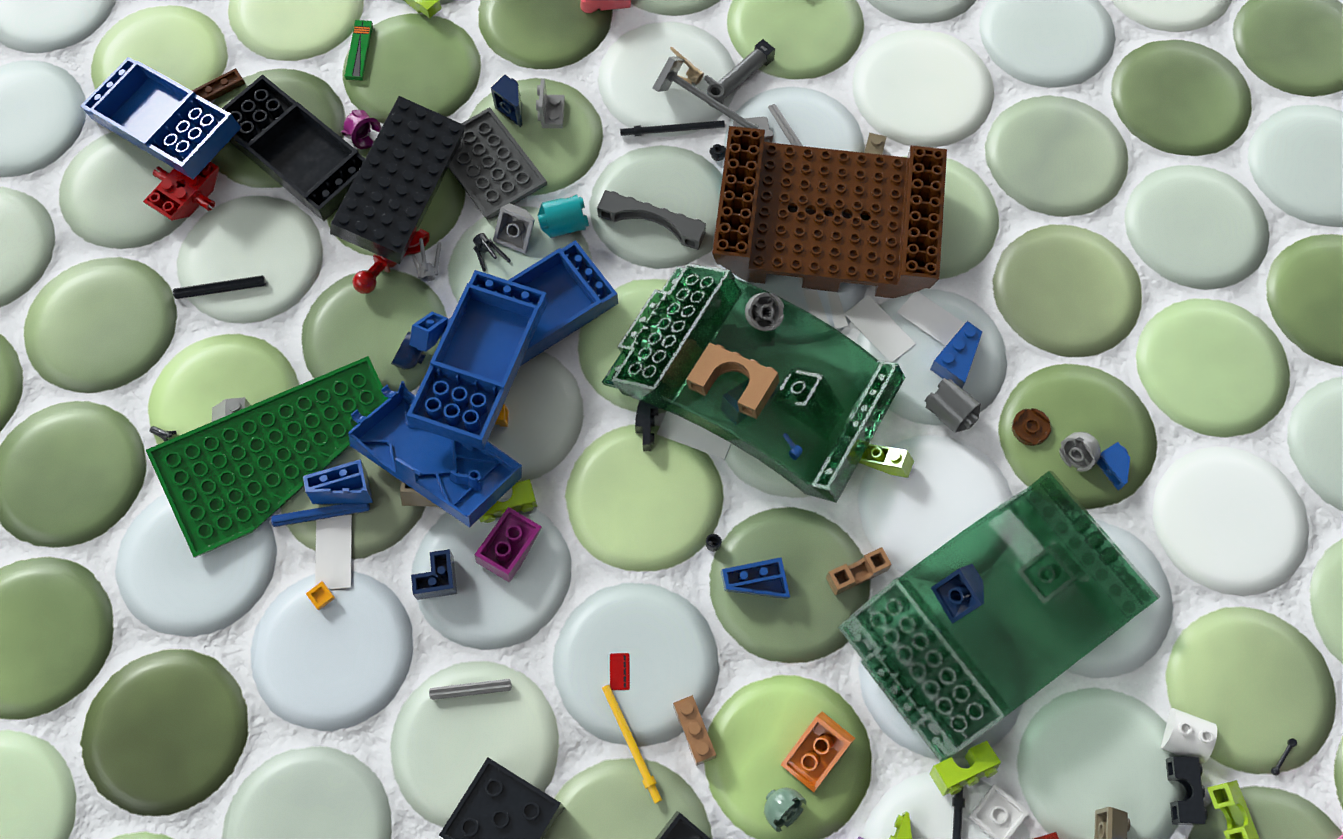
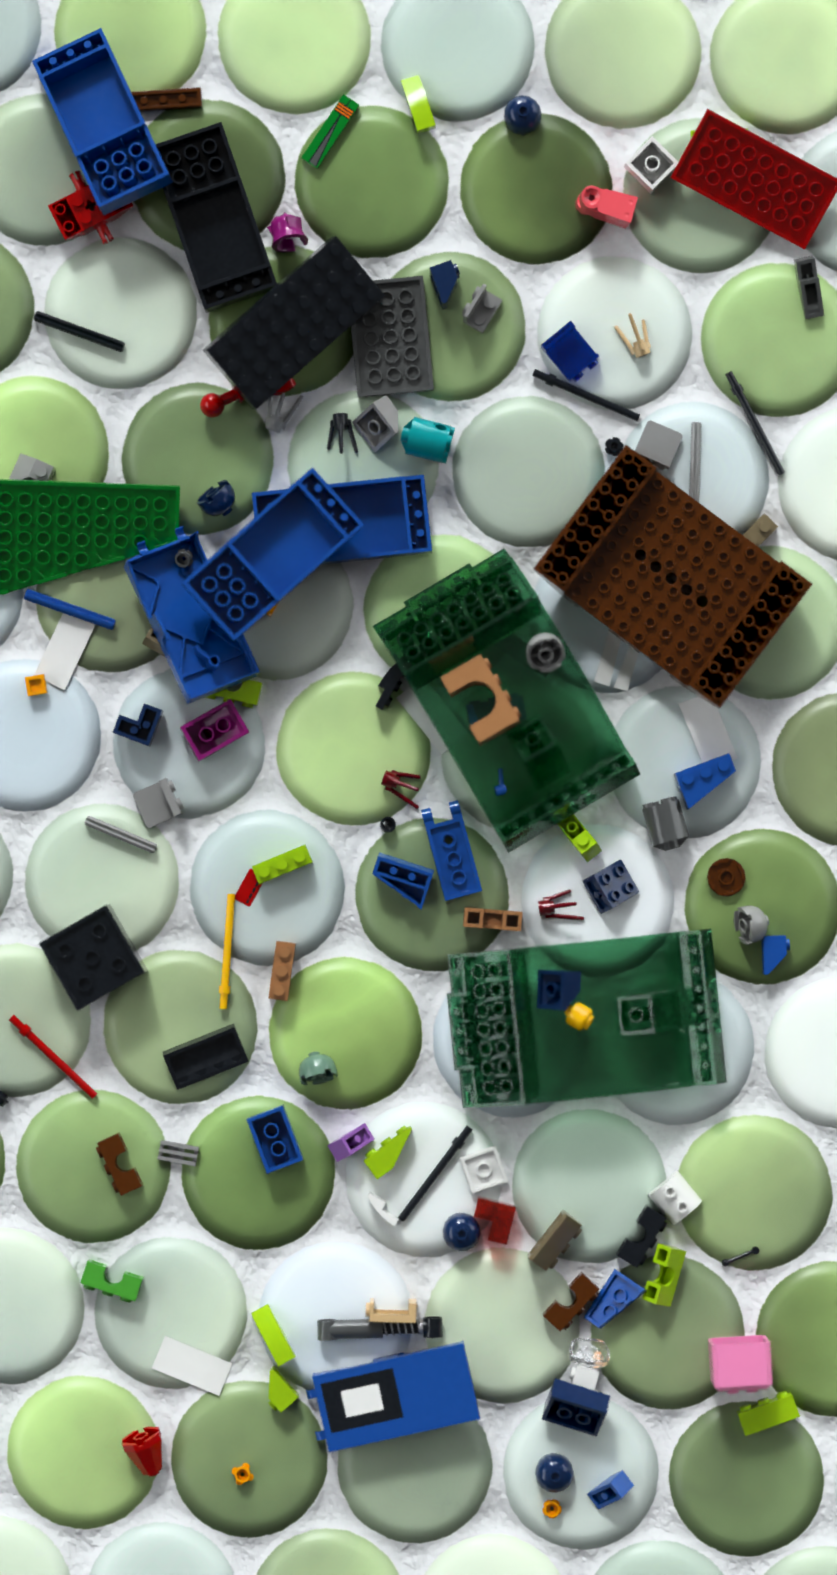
camera: 30 degrees right, 20 degrees up
blue wedge [303,459,373,504] -> none
blue slope [409,312,448,352] -> none
dark grey arch [597,190,706,250] -> none
dark grey tile [652,56,759,129] -> none
dark grey piece [704,39,775,107] -> none
orange slope [781,711,856,792] -> none
white sticker [844,295,916,363] -> none
lime arch [929,740,1001,796] -> none
none -> light grey bracket [133,778,184,828]
none -> dark grey plate [175,549,193,568]
none -> lime brick [252,844,313,884]
none -> dark red plant [381,770,421,809]
none -> blue hinge [421,800,482,901]
none -> dark red plant [538,889,584,920]
none -> clear blue panel [541,321,600,383]
none -> yellow head [564,1002,595,1031]
none -> dark blue bracket [582,859,639,914]
none -> black bar [725,371,785,476]

